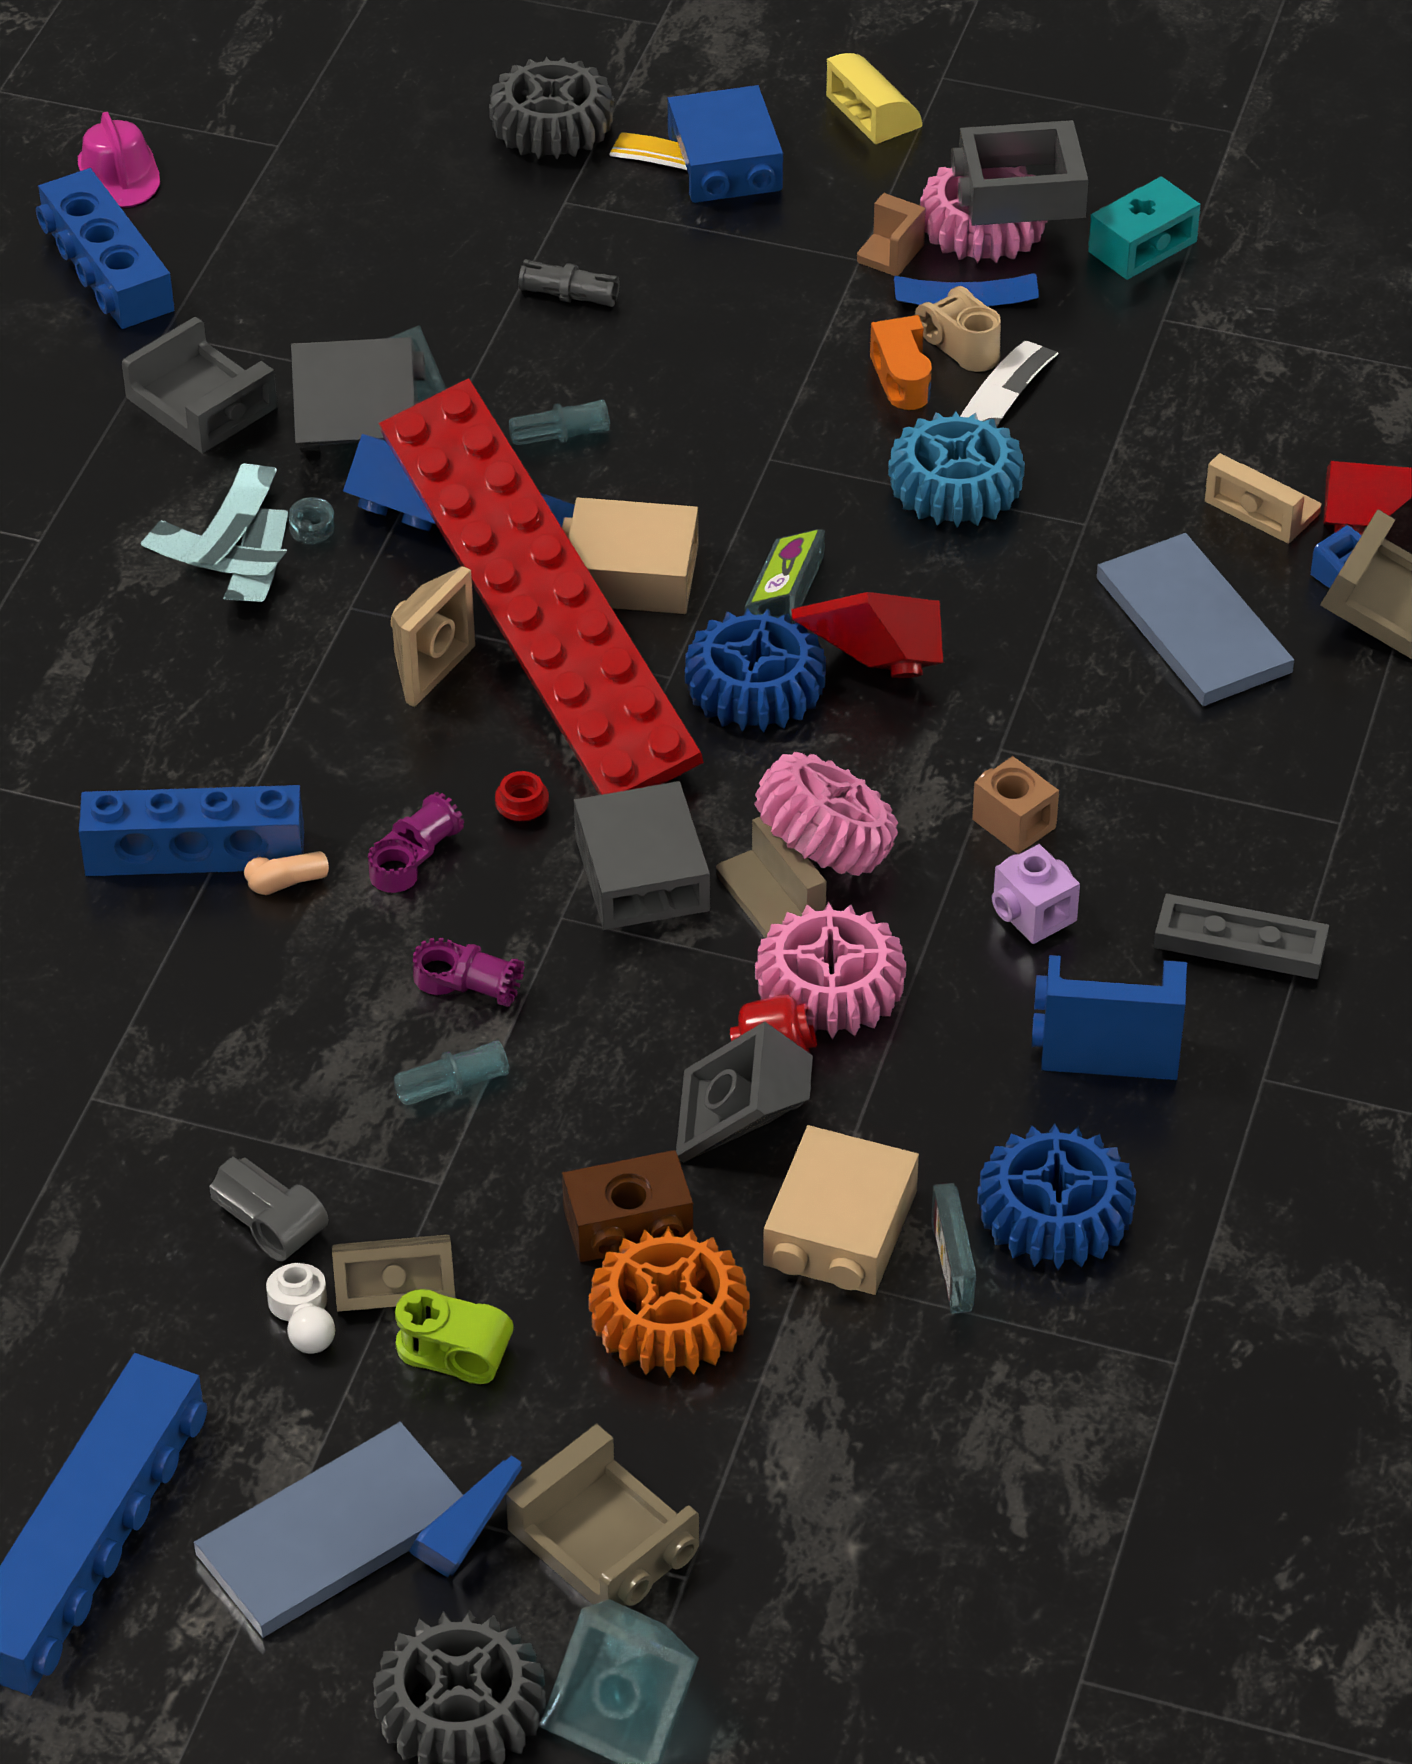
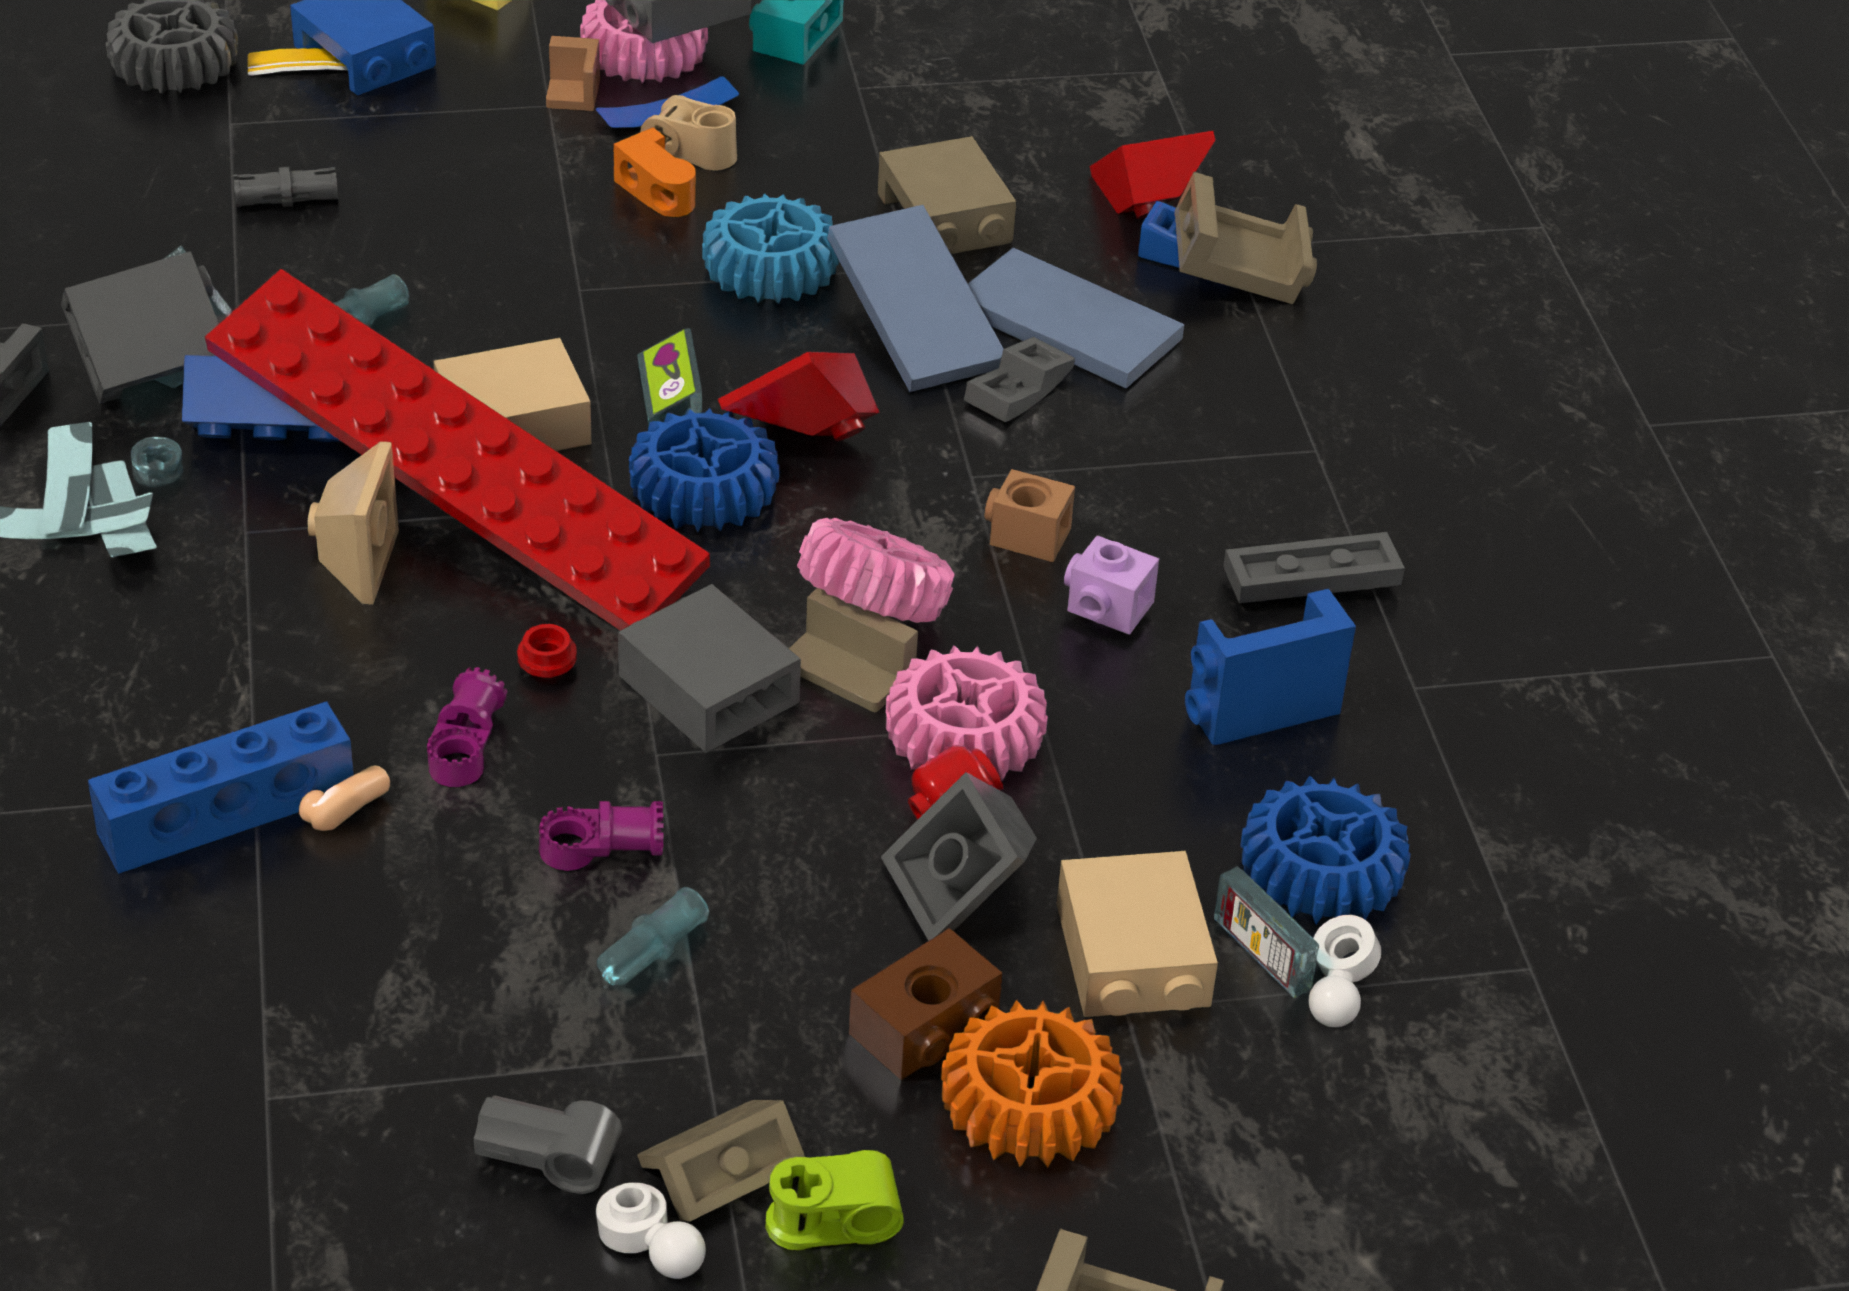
camera: 30 degrees left, 5 degrees down
white sticker [960,341,1059,427] -> none
tan panel [1205,453,1321,544] -> none
none -> sand blue tile [827,205,1003,392]
none -> dark tan panel [878,136,1016,254]
none -> dark grey slope [964,337,1075,422]
none -> white plate [1309,915,1381,1027]

